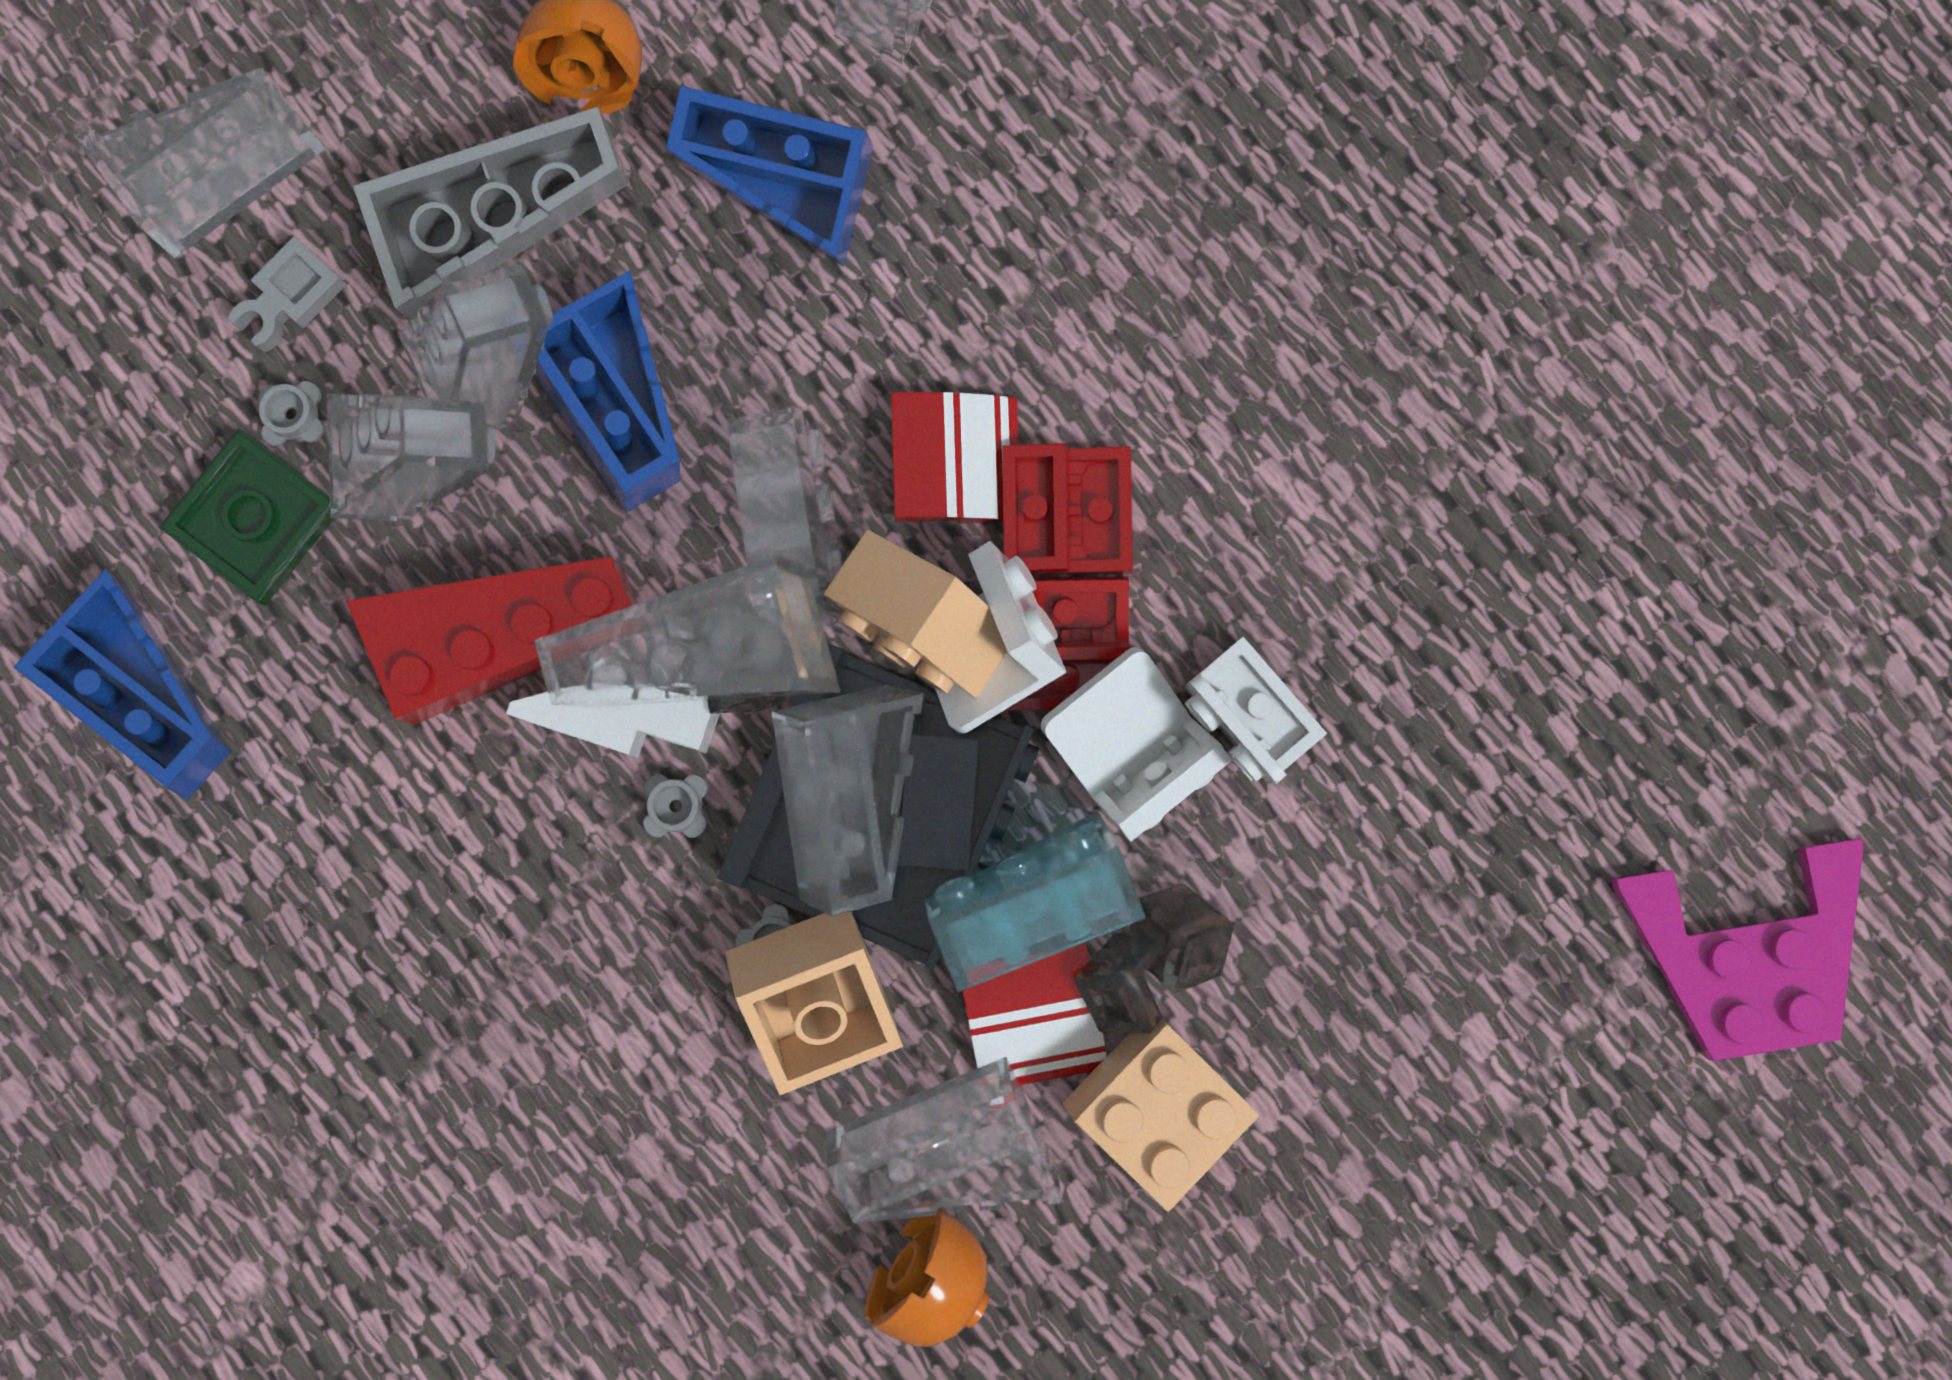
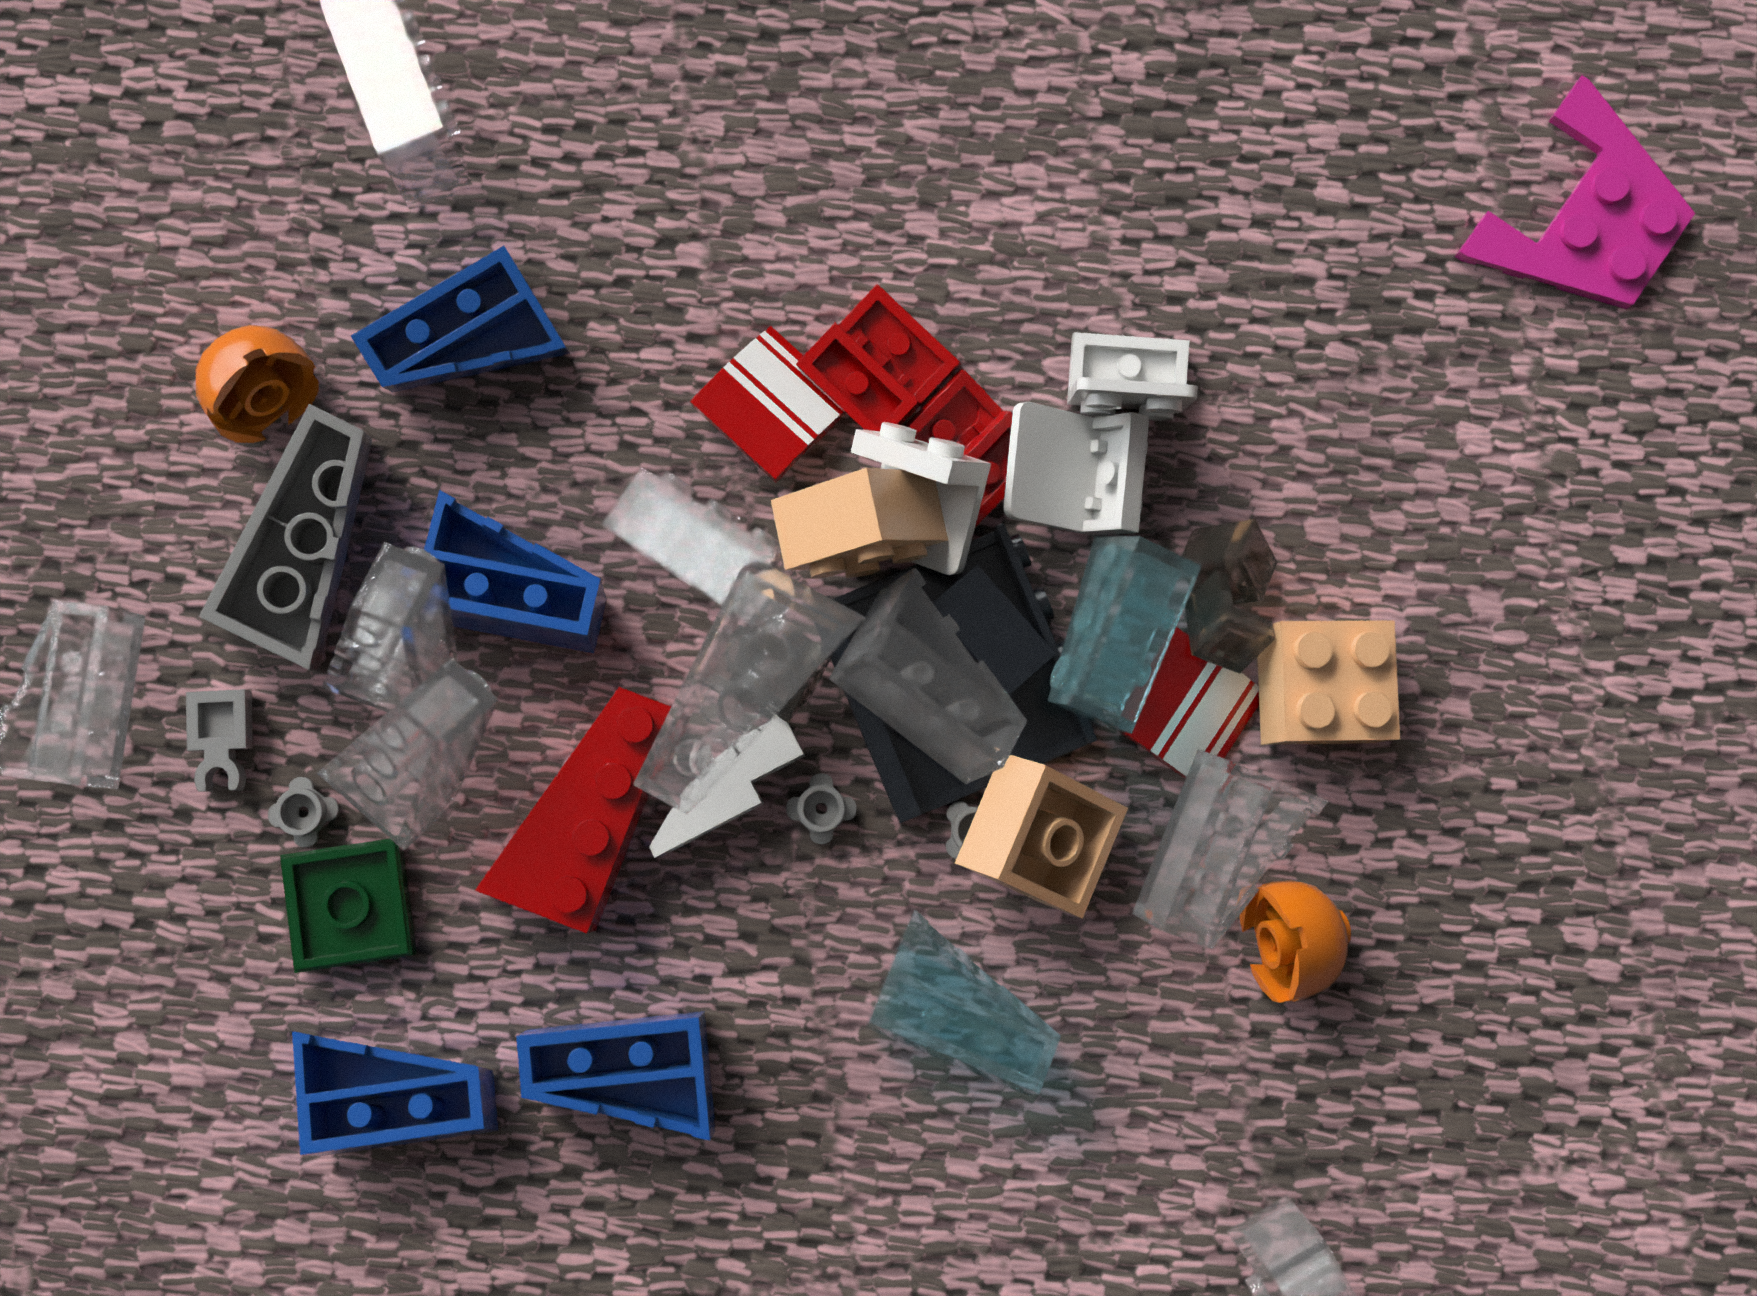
camera: 45 degrees left, 0 degrees up
none -> blue wedge [516,1011,716,1141]
none -> clear light blue wedge [865,910,1061,1096]

